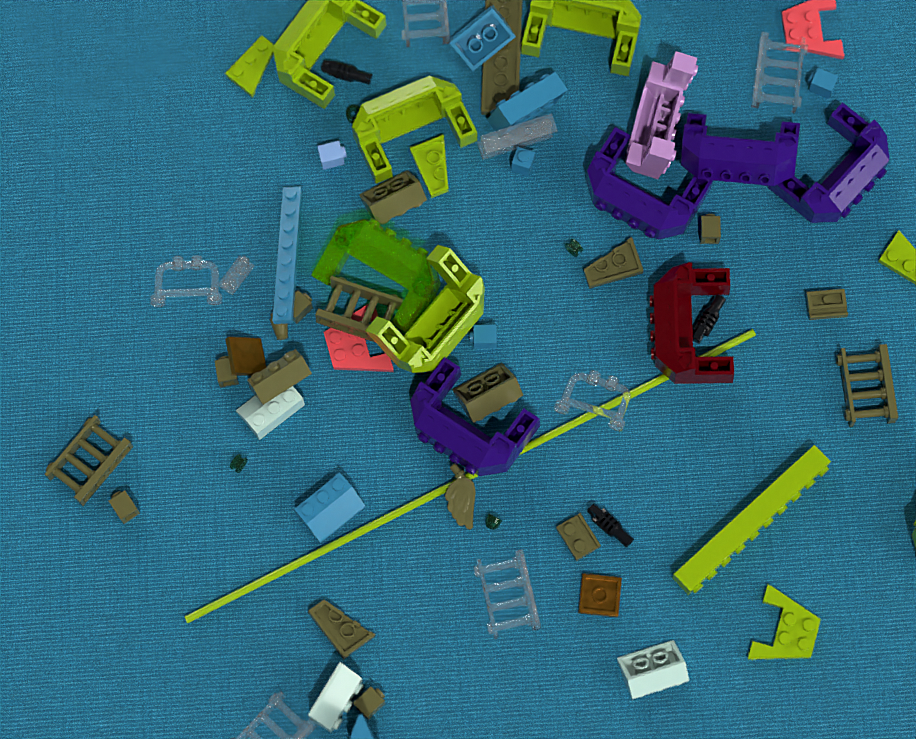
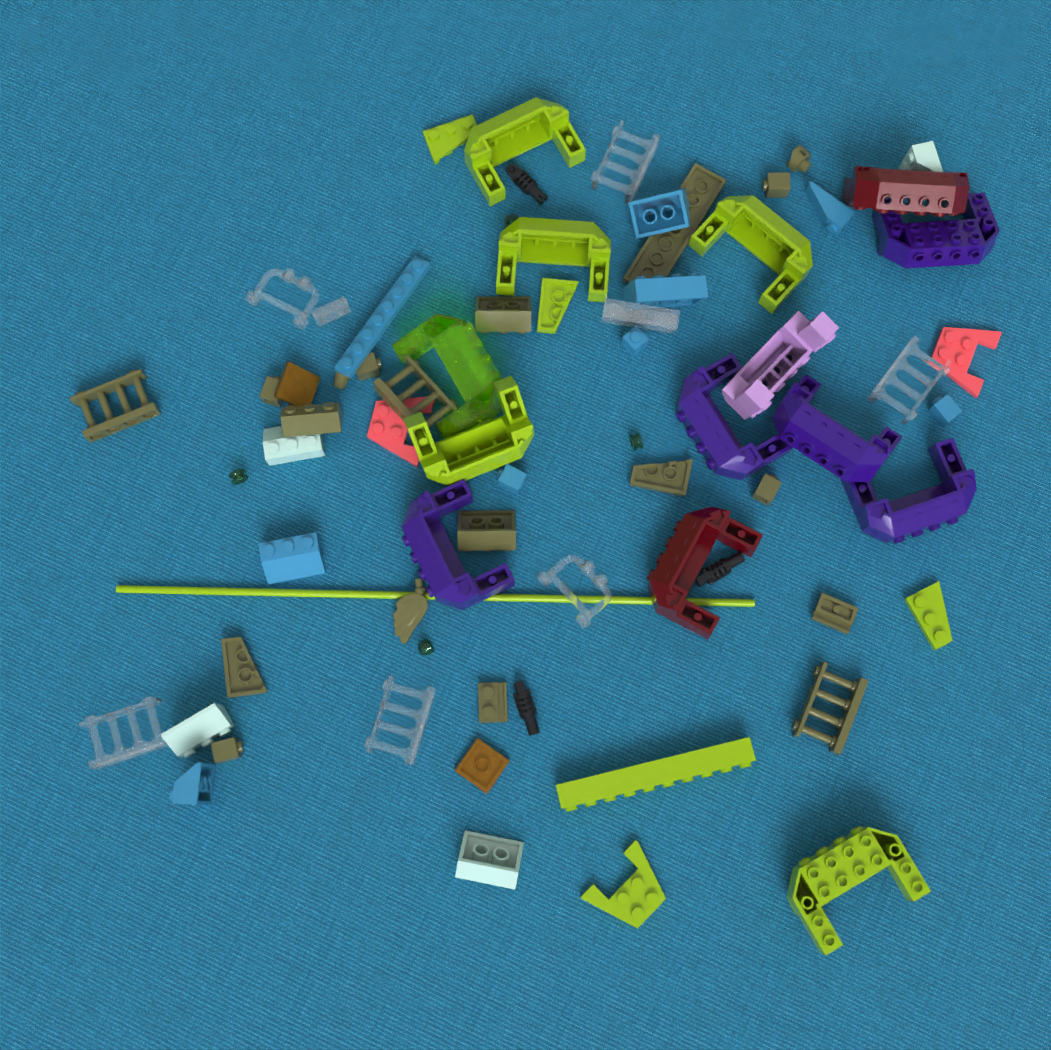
camera: 25 degrees right, 5 degrees up
olive brick [109,490,140,524] -> none
light blue brick [317,141,347,170] -> none

